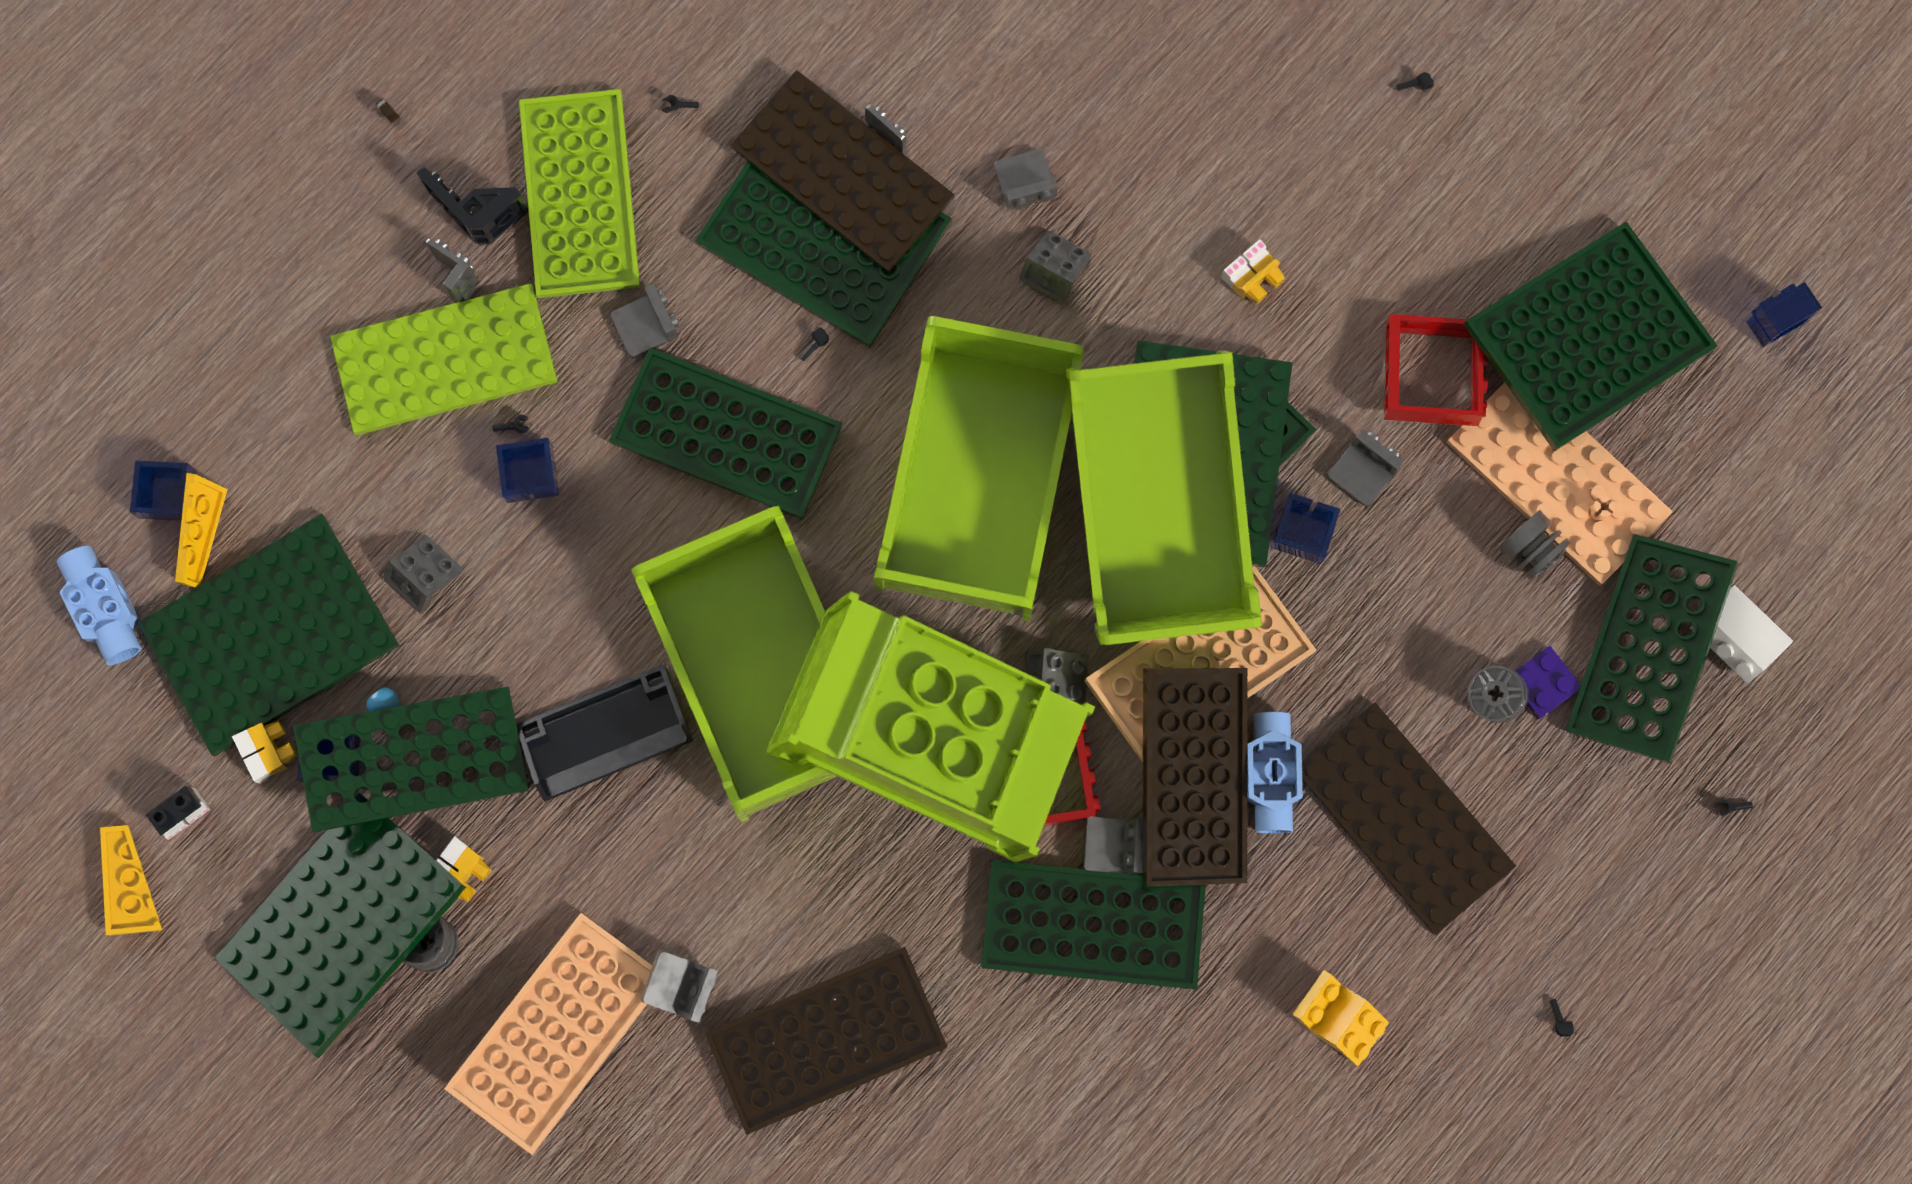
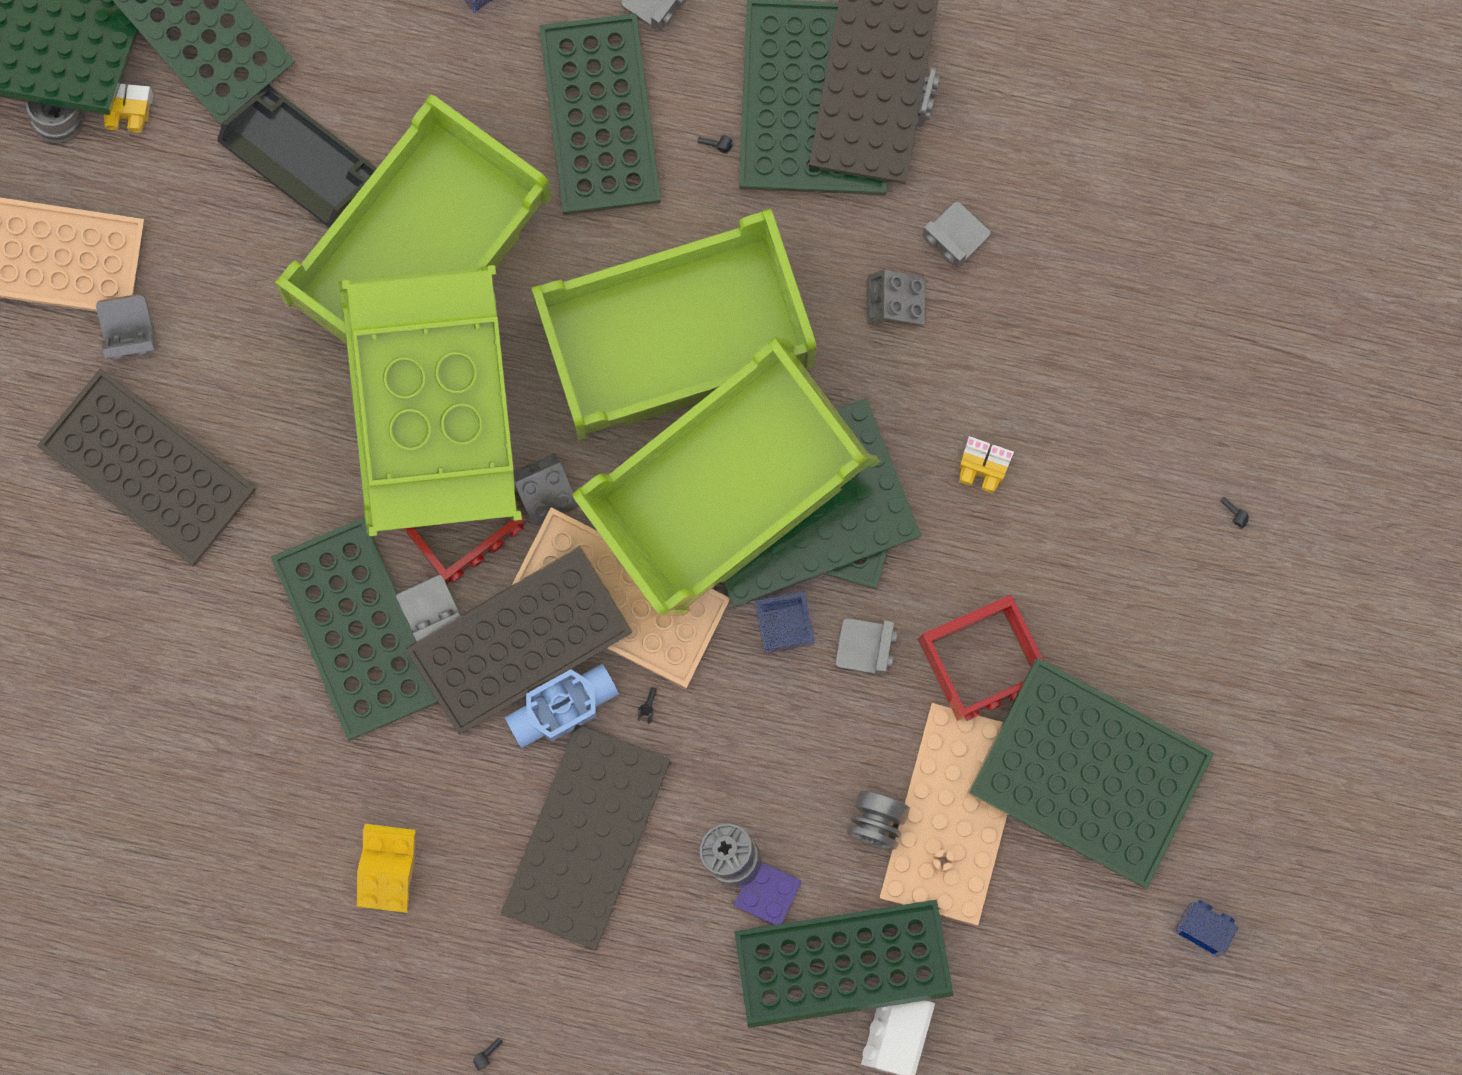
camera: 60 degrees right, 0 degrees up
none -> black hand [638,687,657,724]

